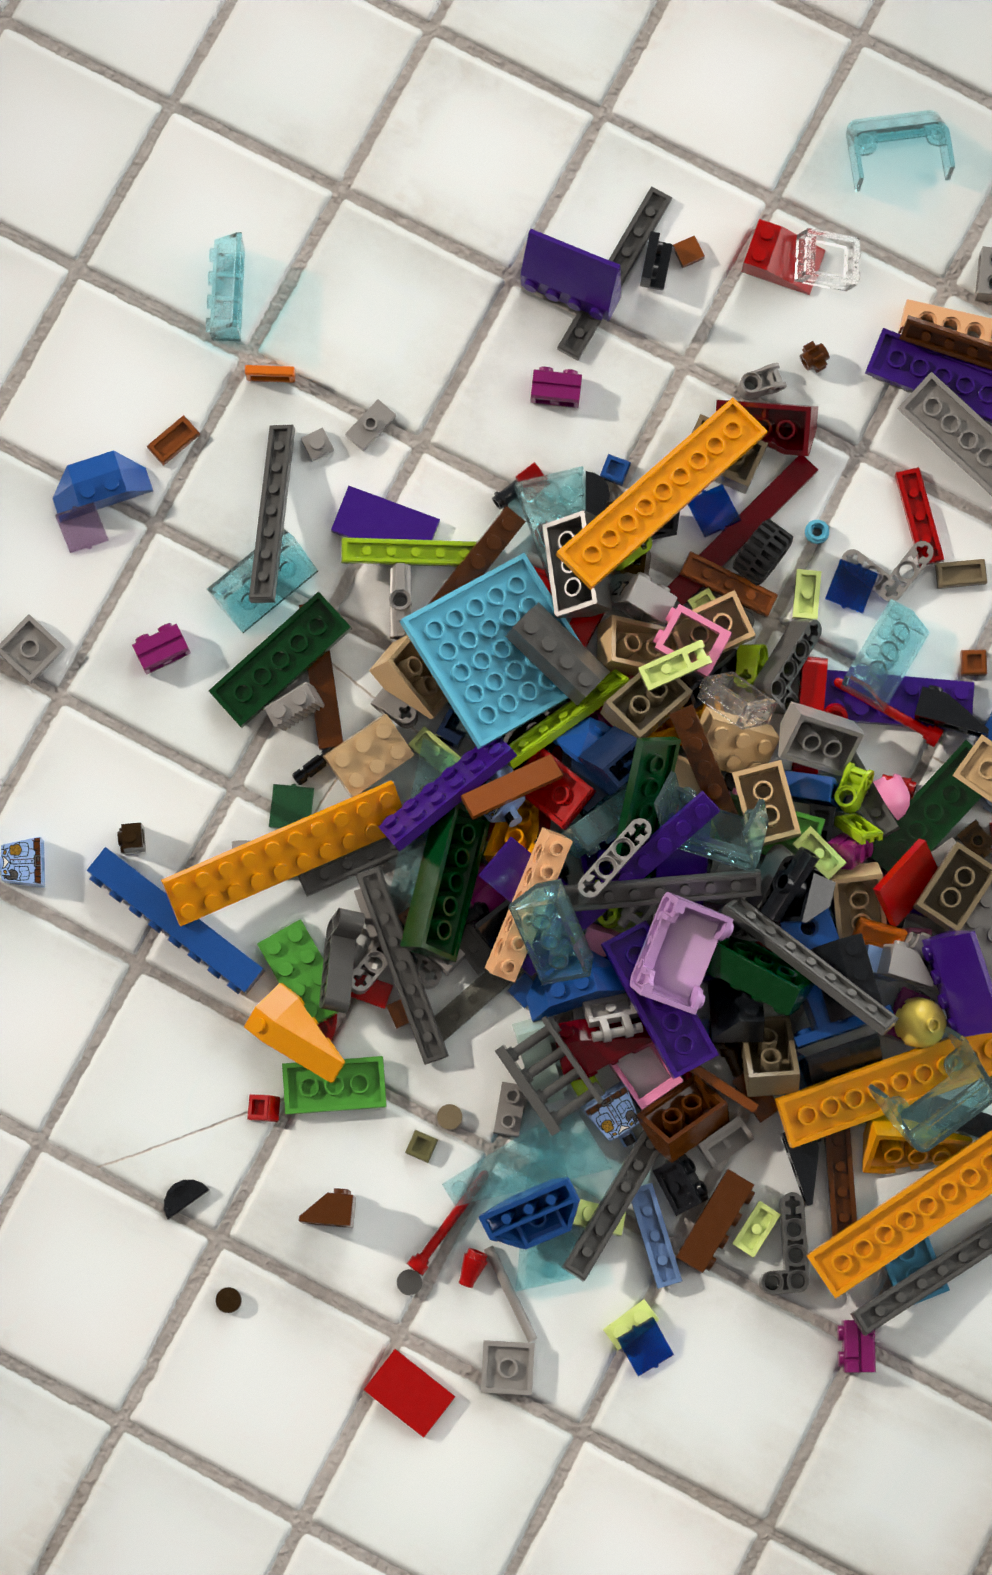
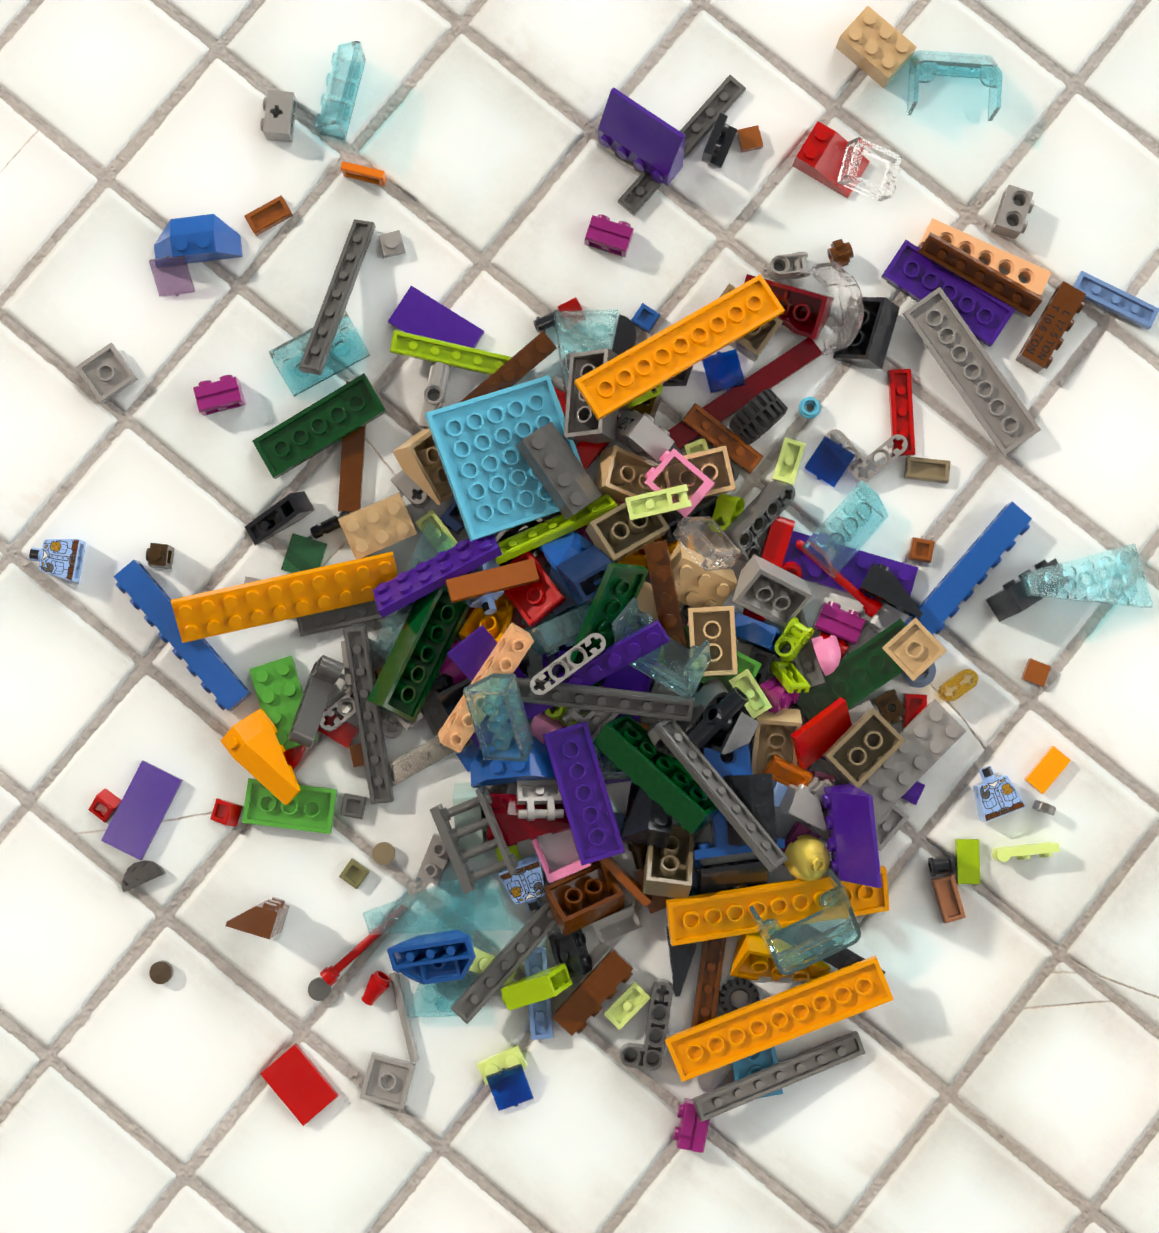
camera: 10 degrees right, 5 degrees up
light grey brick [264,682,324,731] -> none
light grey plate [345,399,396,452] -> none
lavender windscreen [630,892,734,1015] -> none
none -> red slope [88,789,121,823]
none -> dark purple tile [101,760,183,860]
none -> black slope [245,491,315,546]
none -> light grey brick [260,90,297,142]
none -> dark grey tile [340,793,367,819]
none -> lime slope [500,963,572,1011]
none -> black tyre [718,977,760,1014]
none -> clear windscreen [811,262,864,356]
none -> magenta brick [812,601,865,645]
none -> black slope [833,297,900,369]
none -> tan brick [836,5,917,88]

